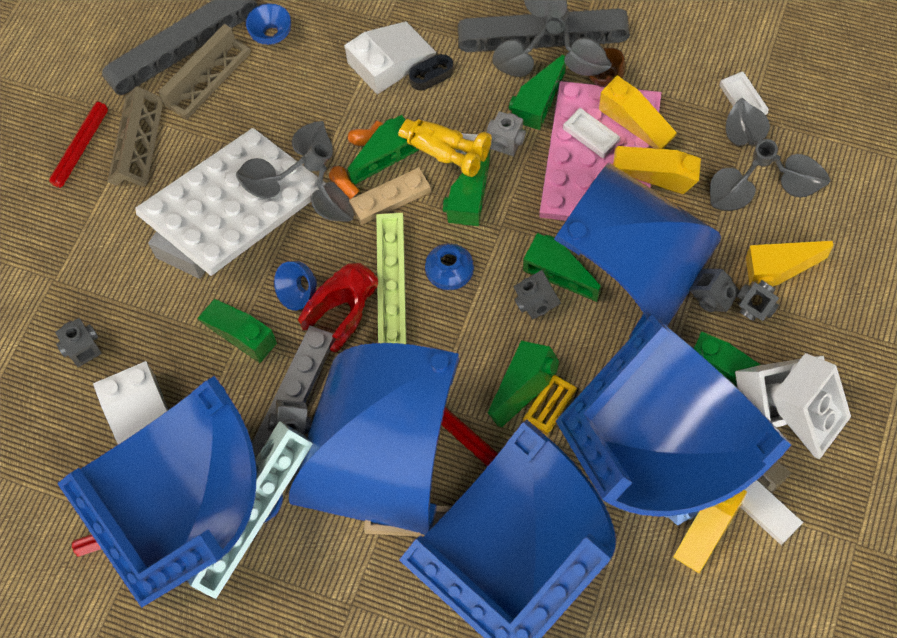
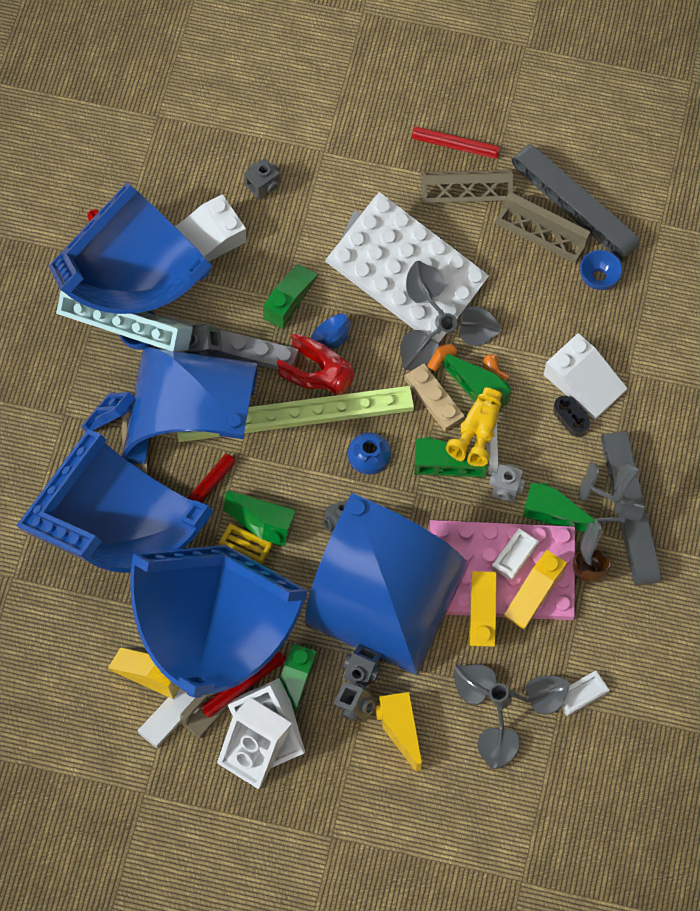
camera: 75 degrees right, 0 degrees up
none -> blue wing [81,392,136,432]

